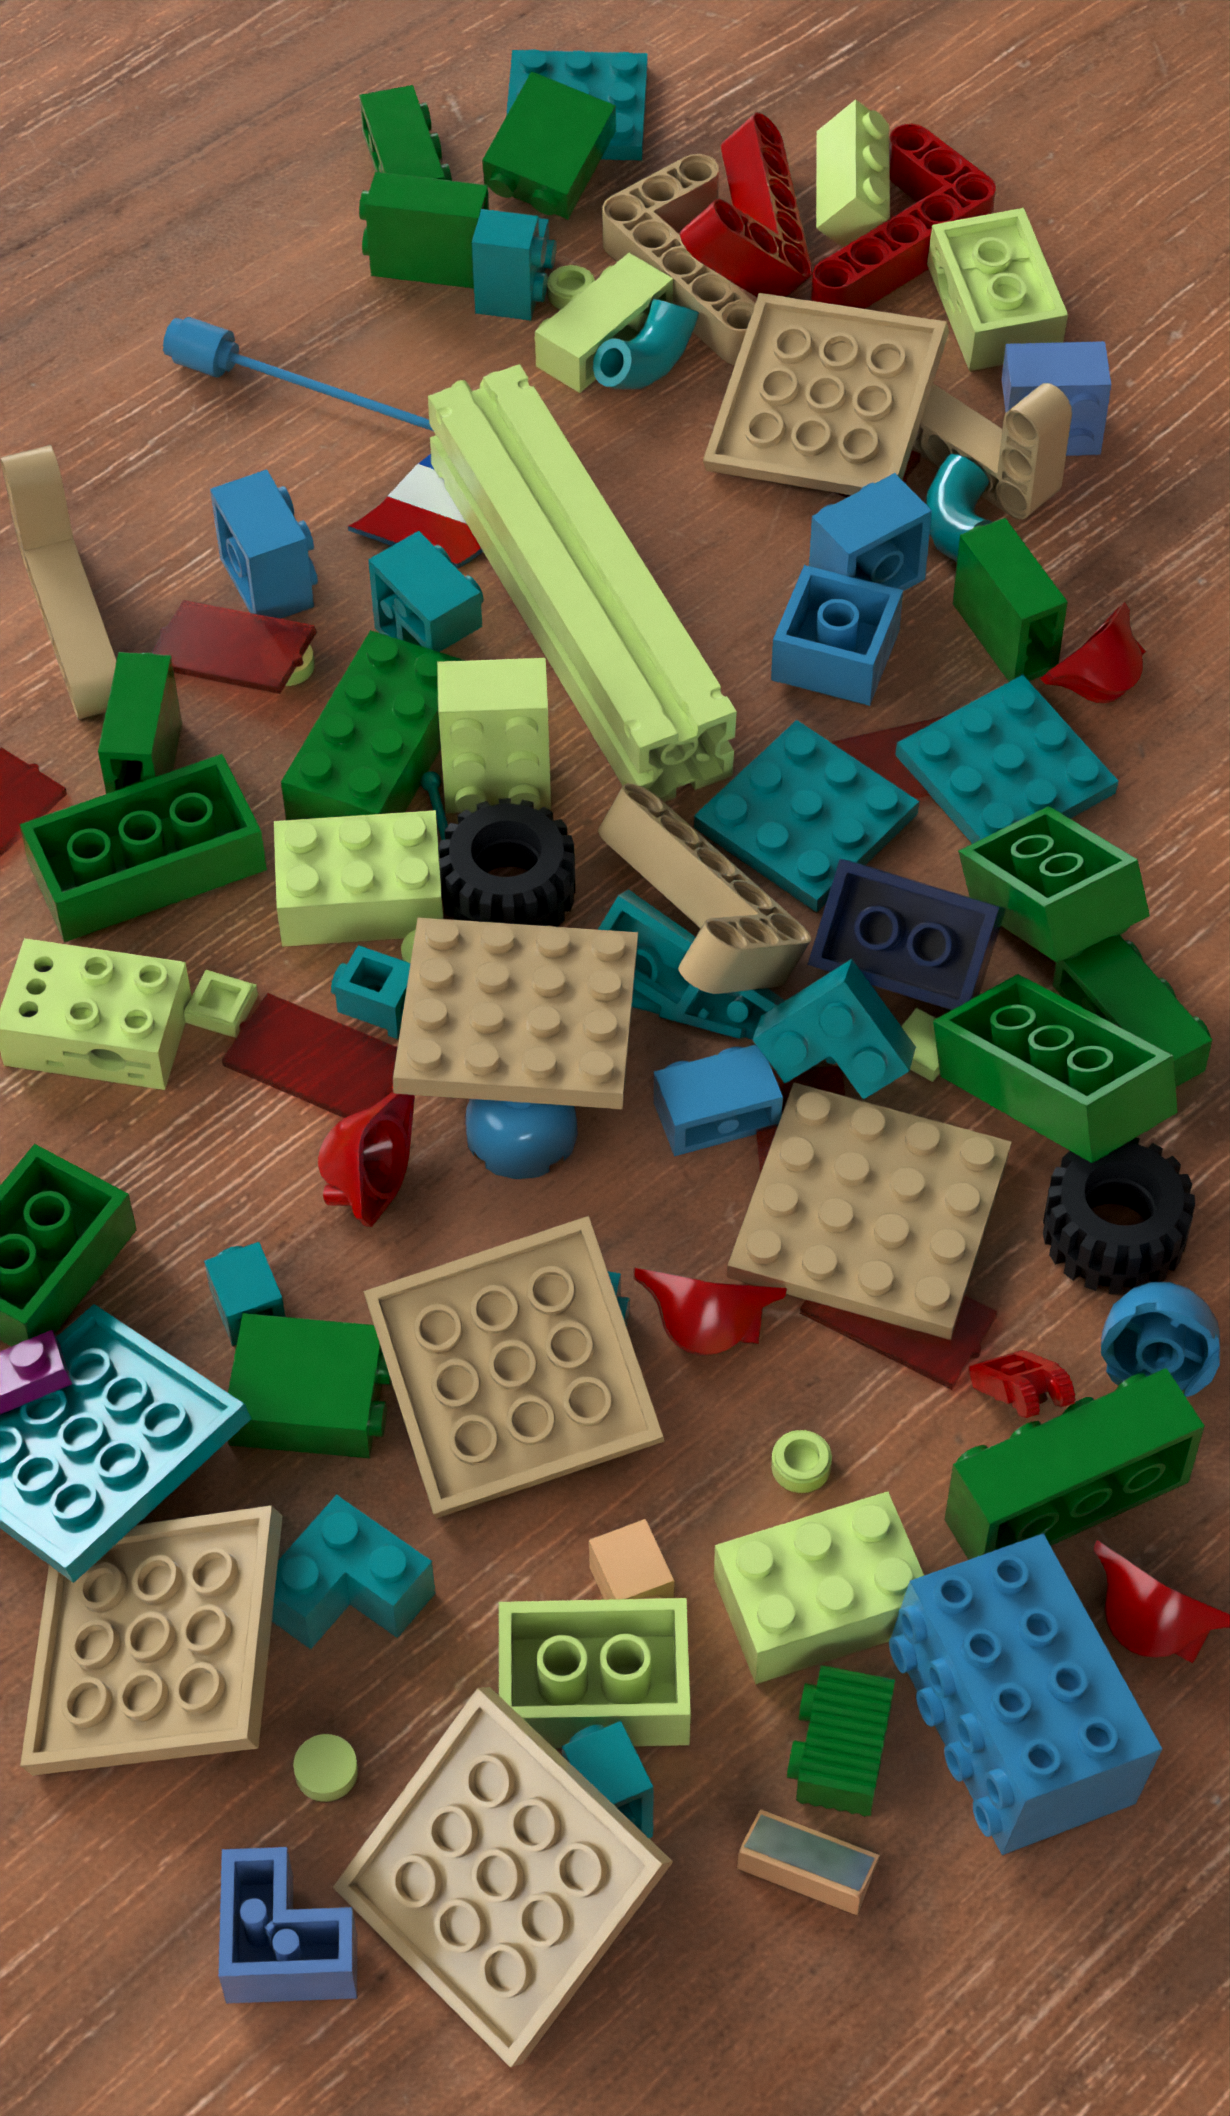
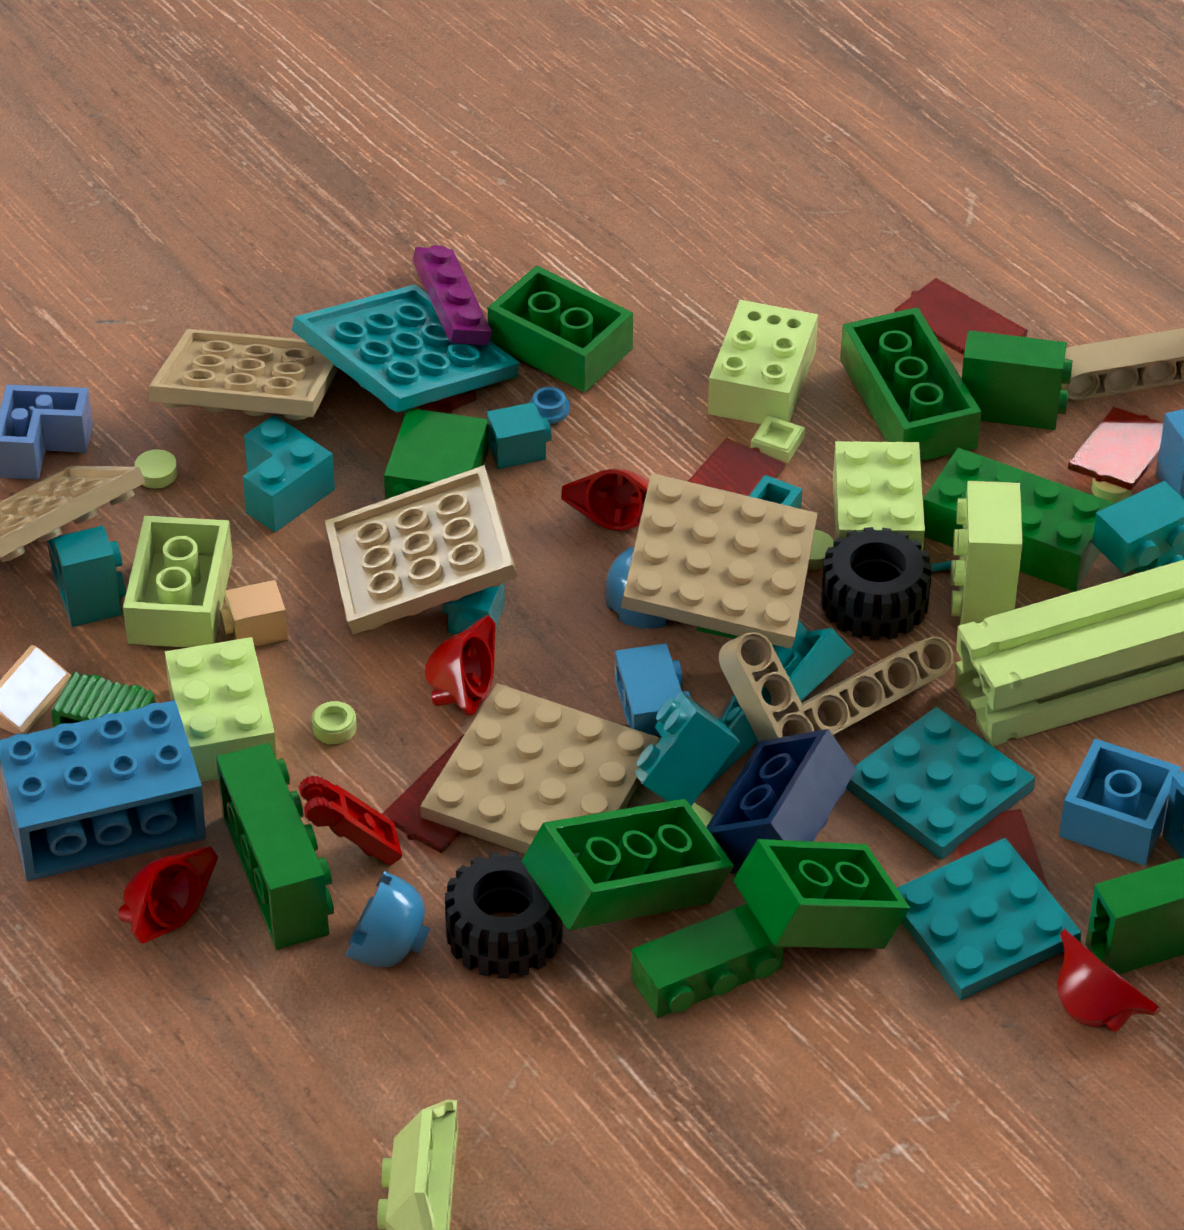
camera: 95 degrees right, 10 degrees down
none -> dark azure plate [529,387,570,424]

